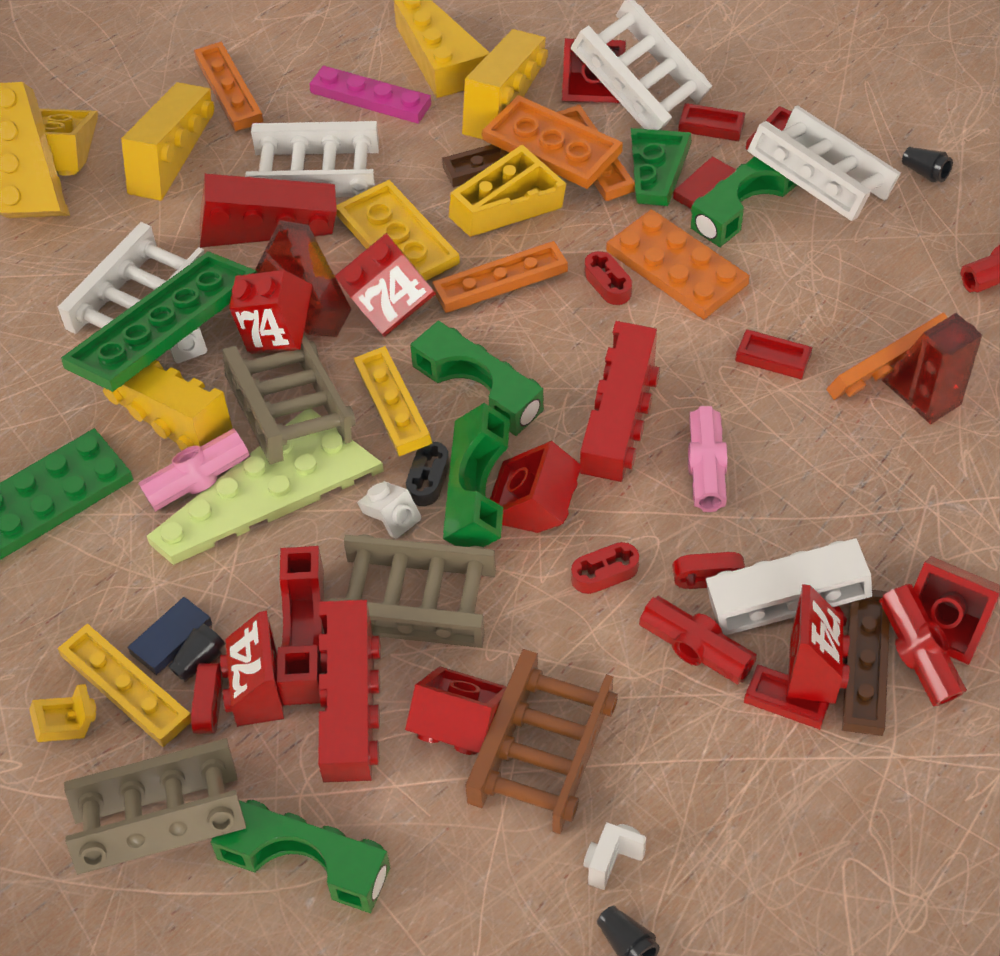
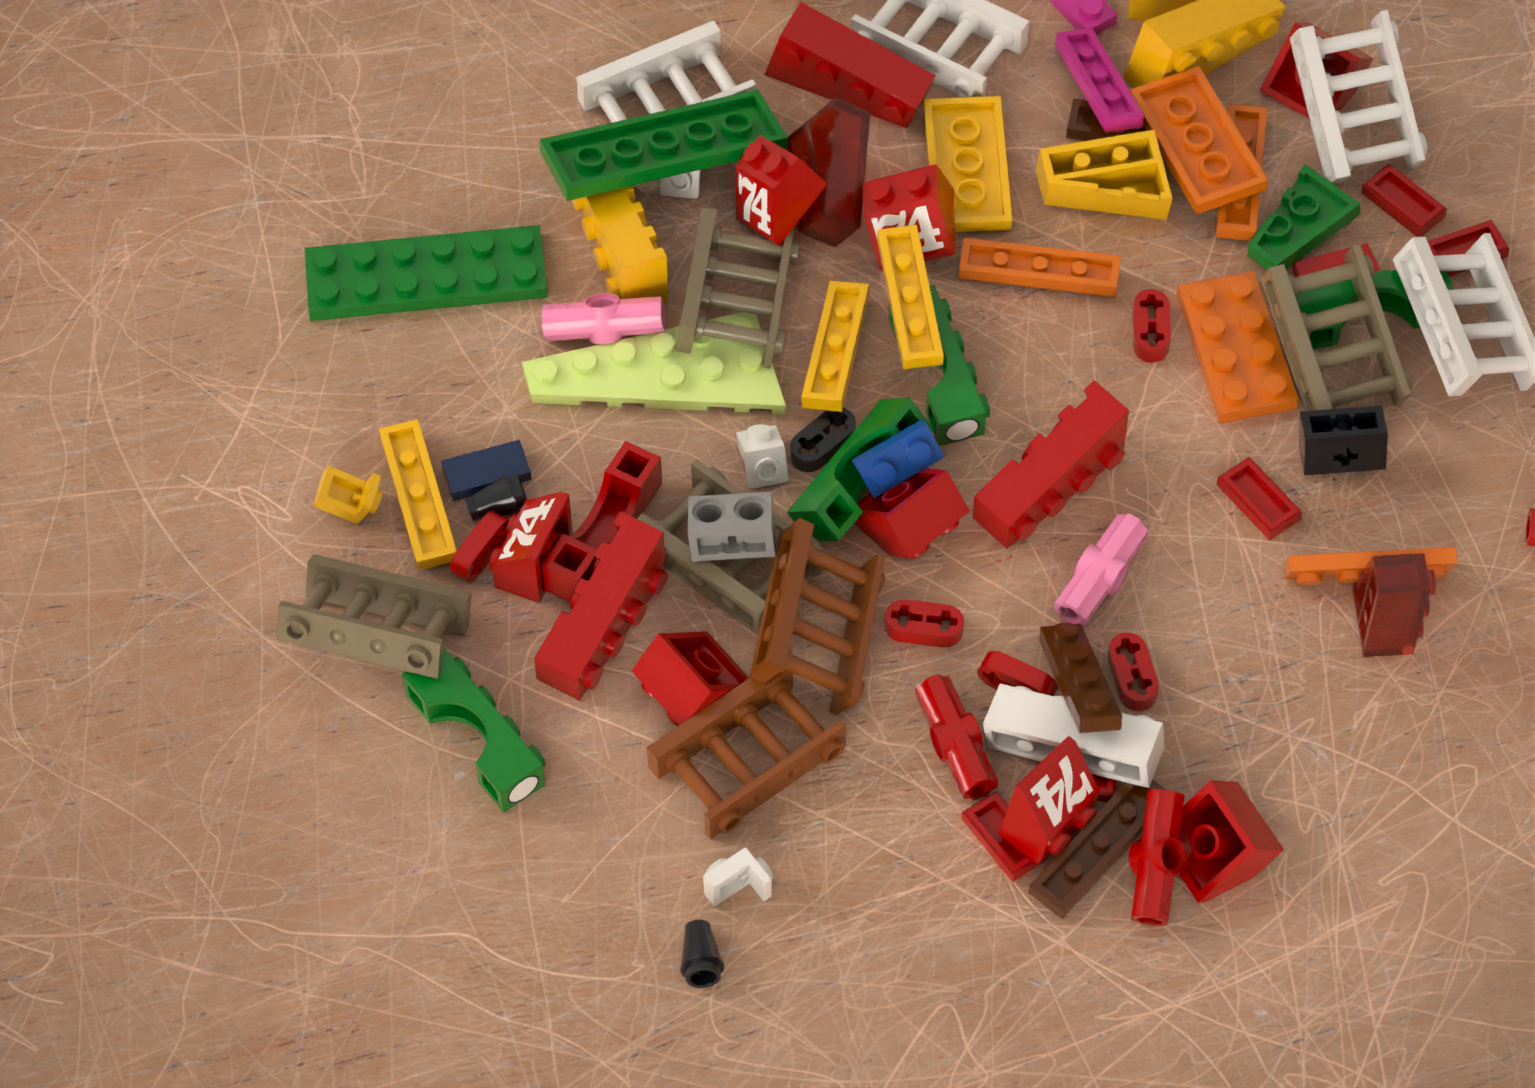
camera: 30 degrees right, 5 degrees up
none -> light grey brick [688,491,775,562]
none -> dark orange fence [750,518,885,715]
none -> blue plate [852,419,945,498]
none -> yellow plate [877,225,944,370]
none -> reddish brown plate [1039,622,1122,733]
none -> dark pink plate [1055,28,1144,133]
none -> red beam [1108,633,1159,711]
none -> dark tan fence [1261,243,1412,411]
none -> black brick [1299,406,1388,475]

